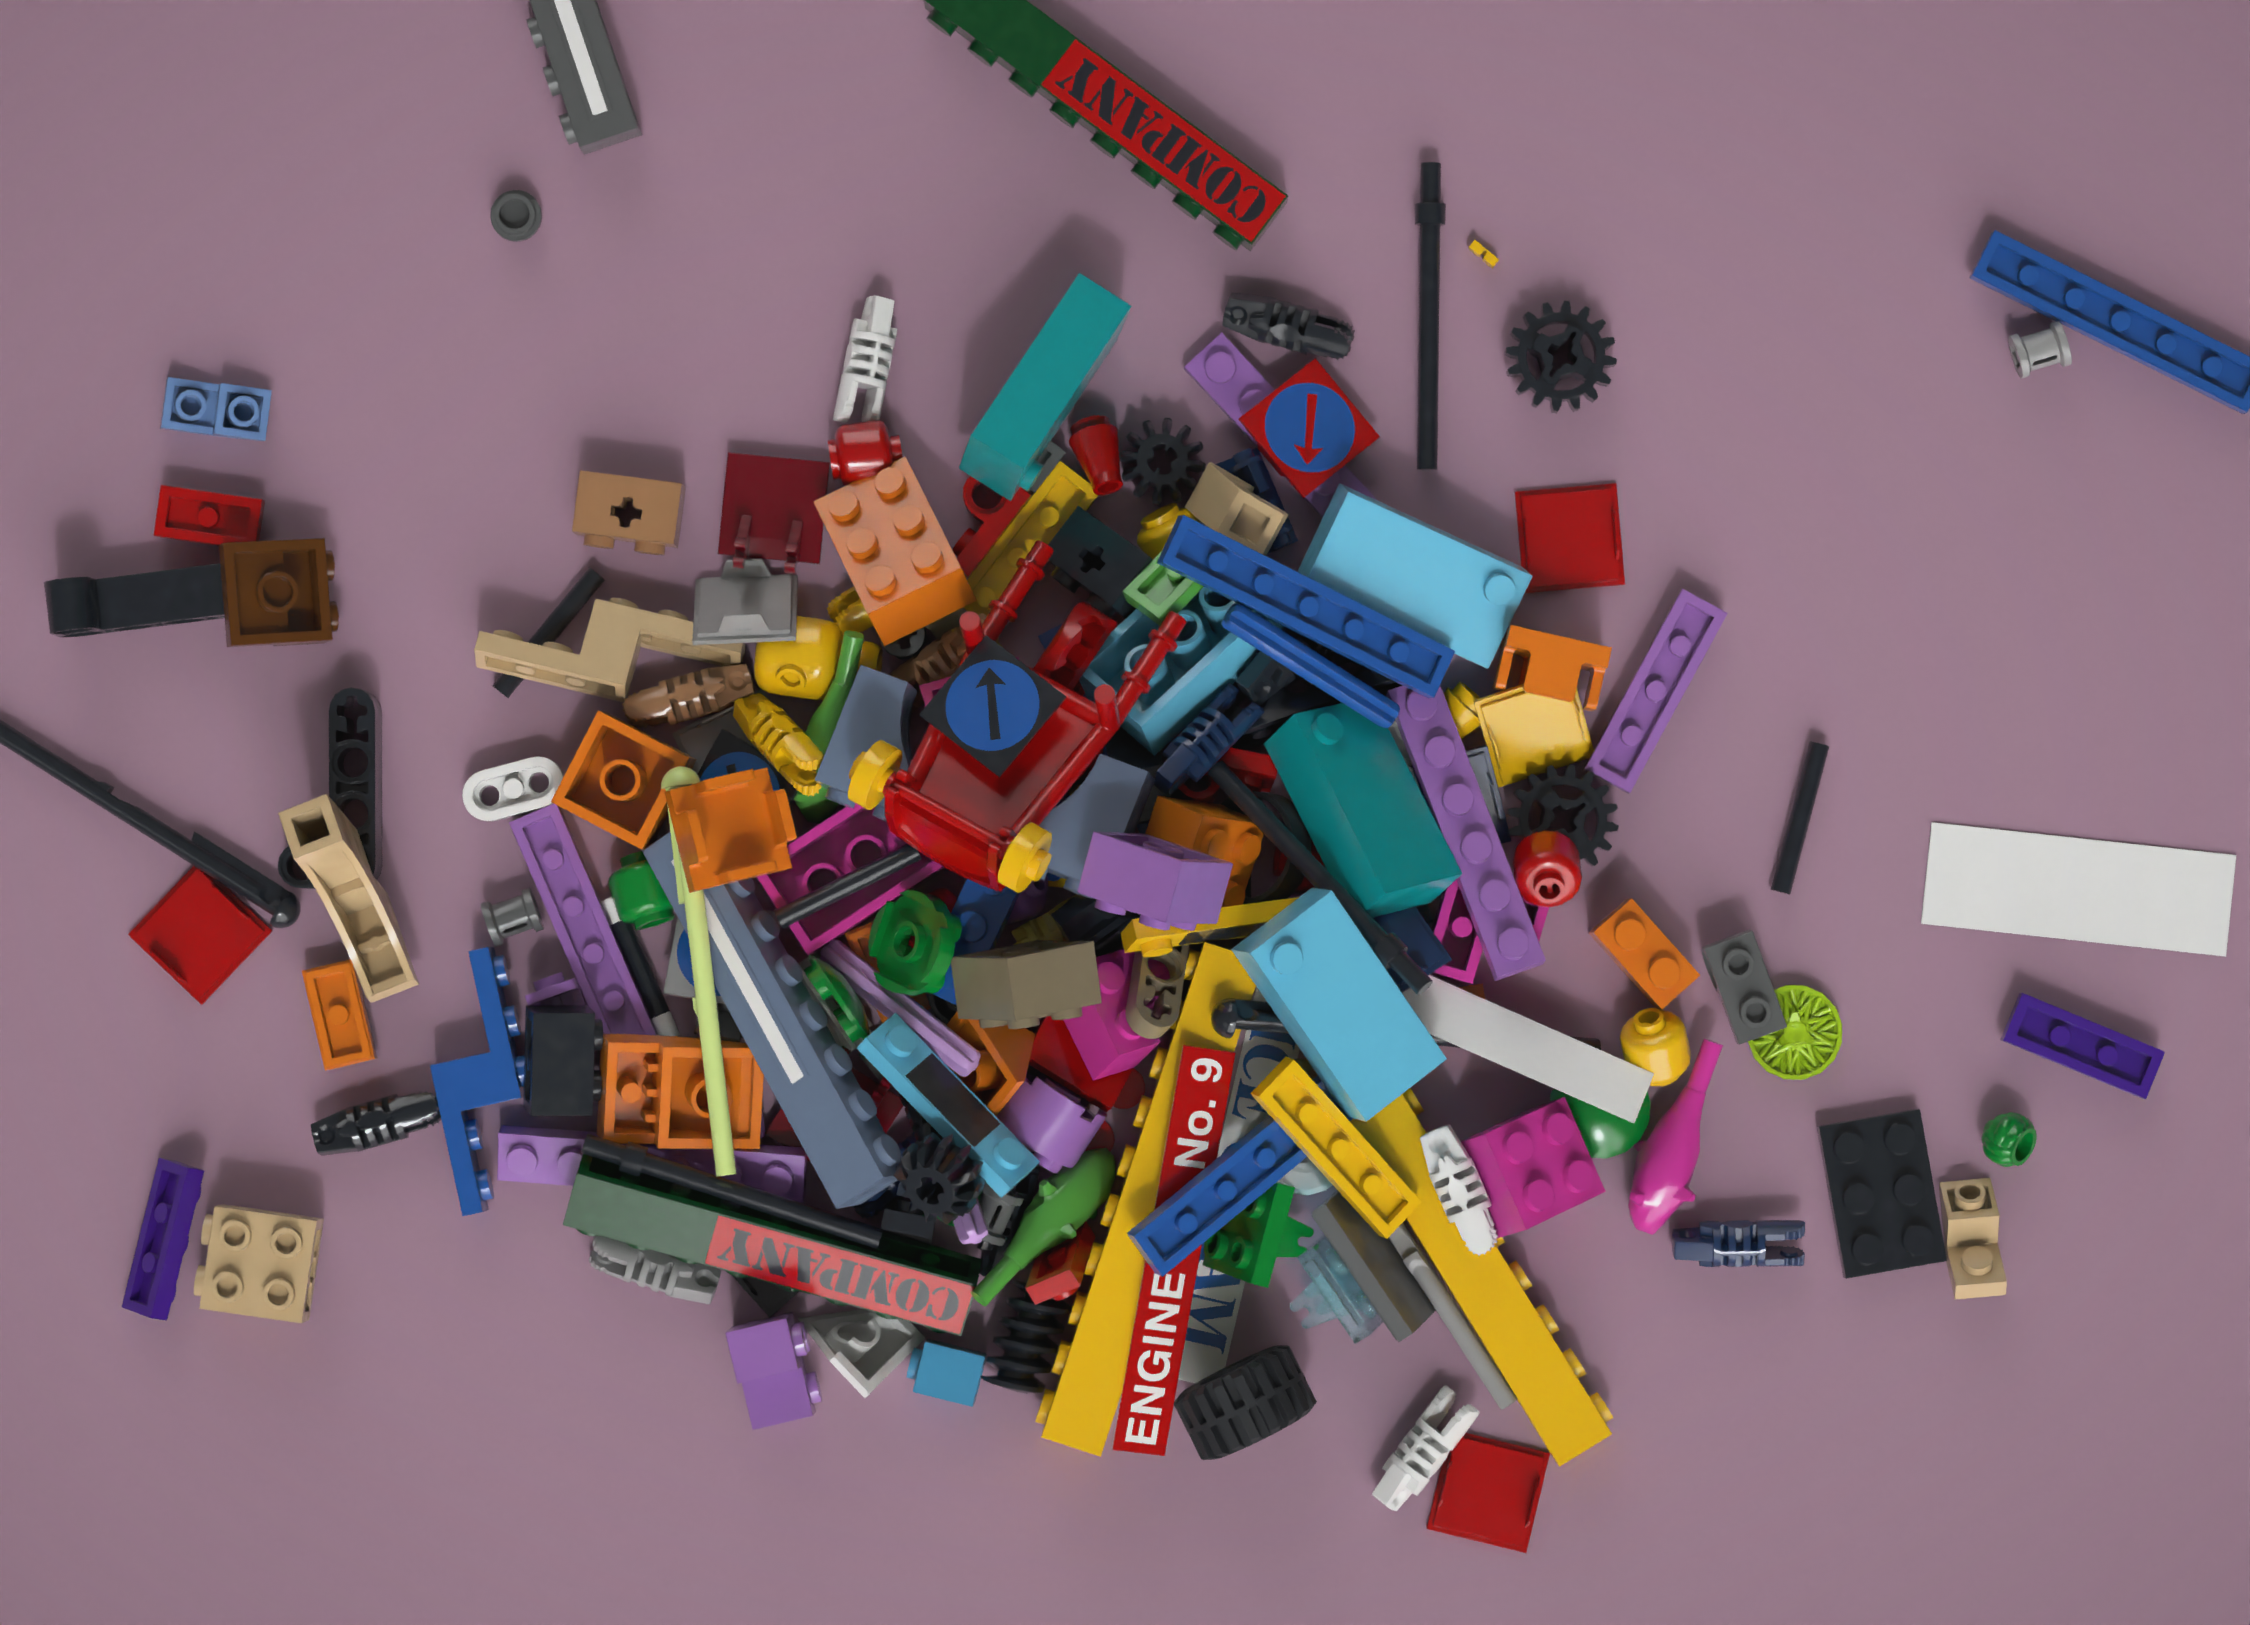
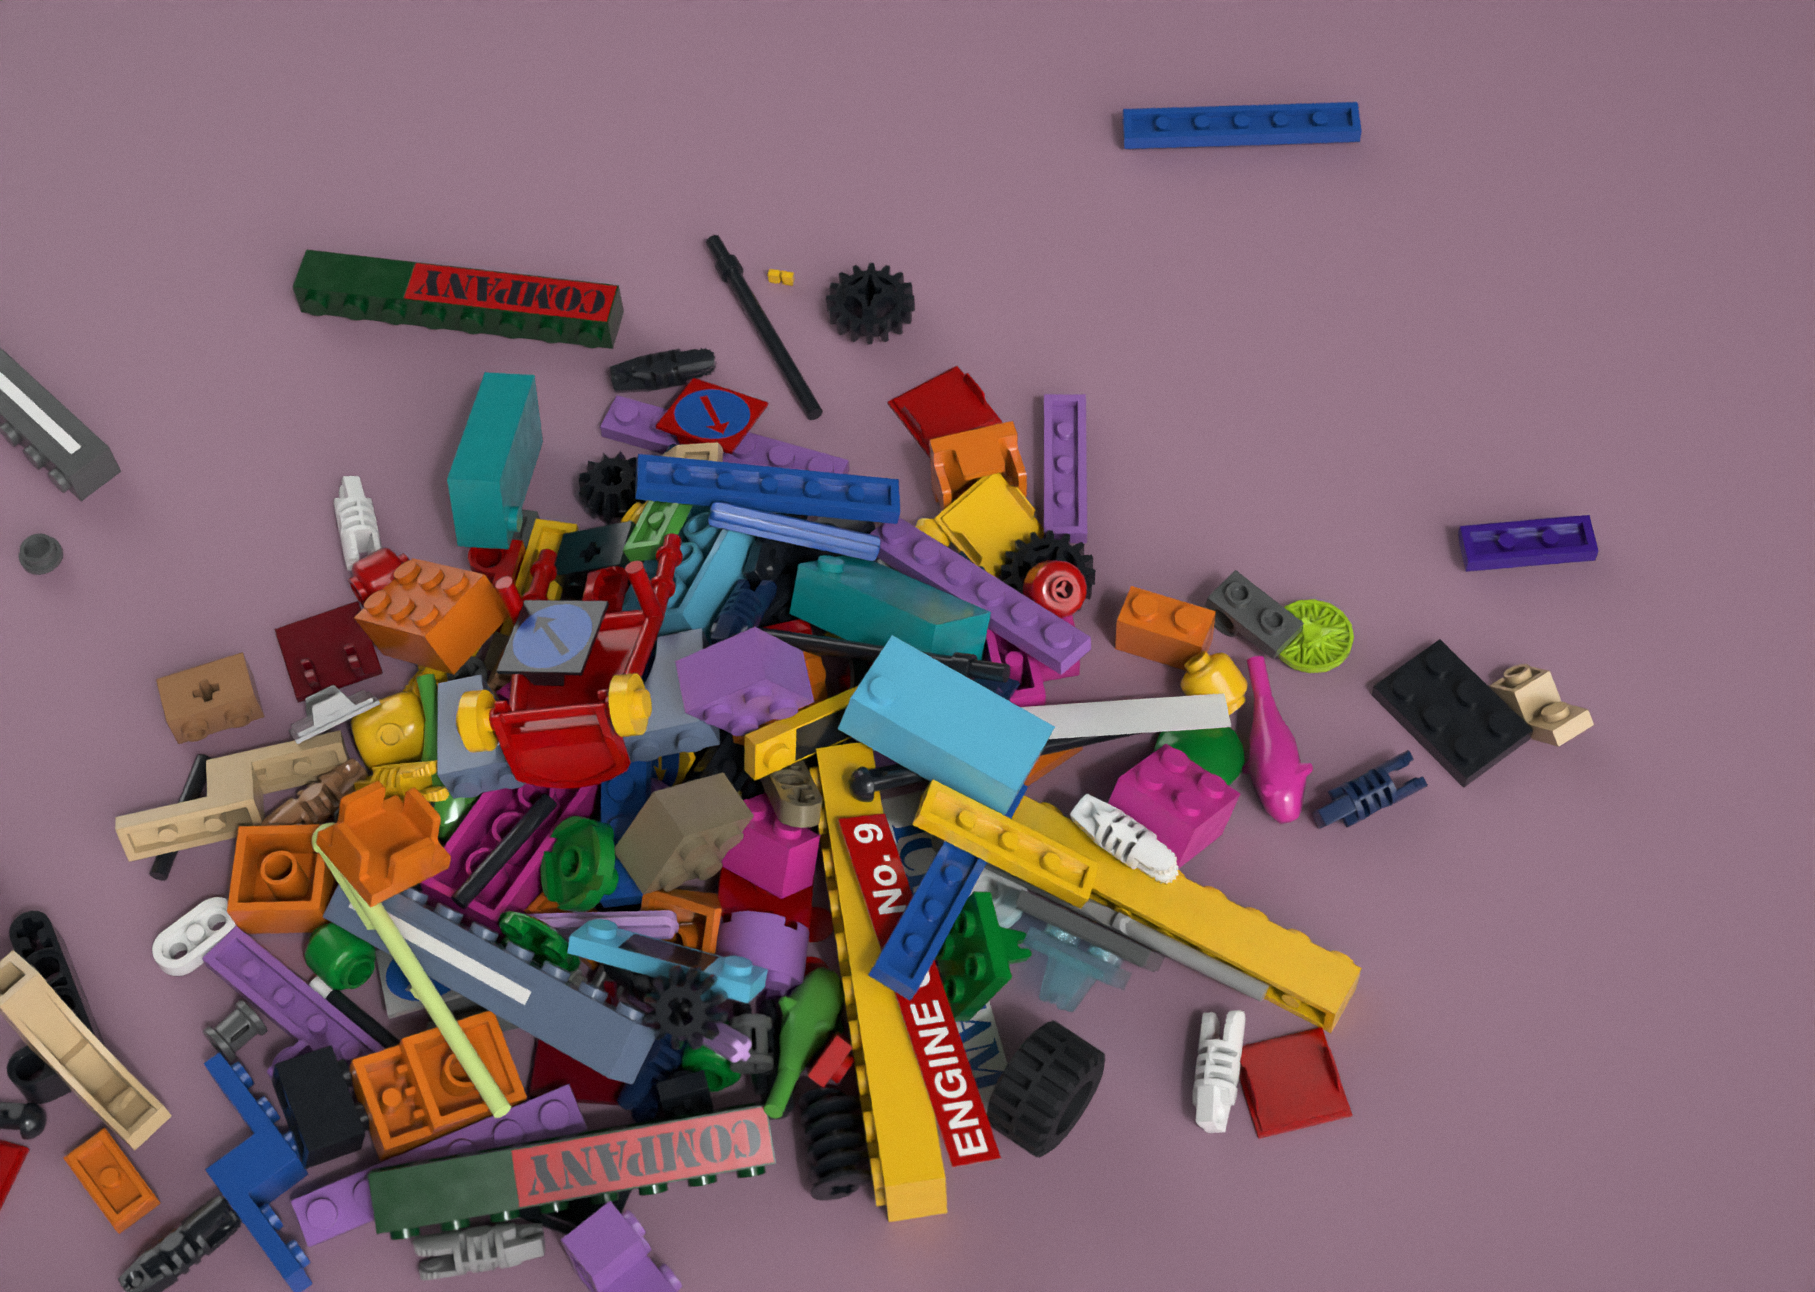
camera: 25 degrees left, 30 degrees down
black bar [581,1133,884,1249] -> none
white slope [798,1309,925,1398] -> none
dark azure brick [906,1339,987,1407] -> none
red cone [1069,415,1123,495] -> none
medium azure brick [1297,483,1533,669] -> none
black bar [1770,741,1829,895] -> none
white sticker [1921,822,2236,957] -> none
green piece [1981,1112,2037,1167] -> none
light grey bush [2008,321,2072,379] -> none

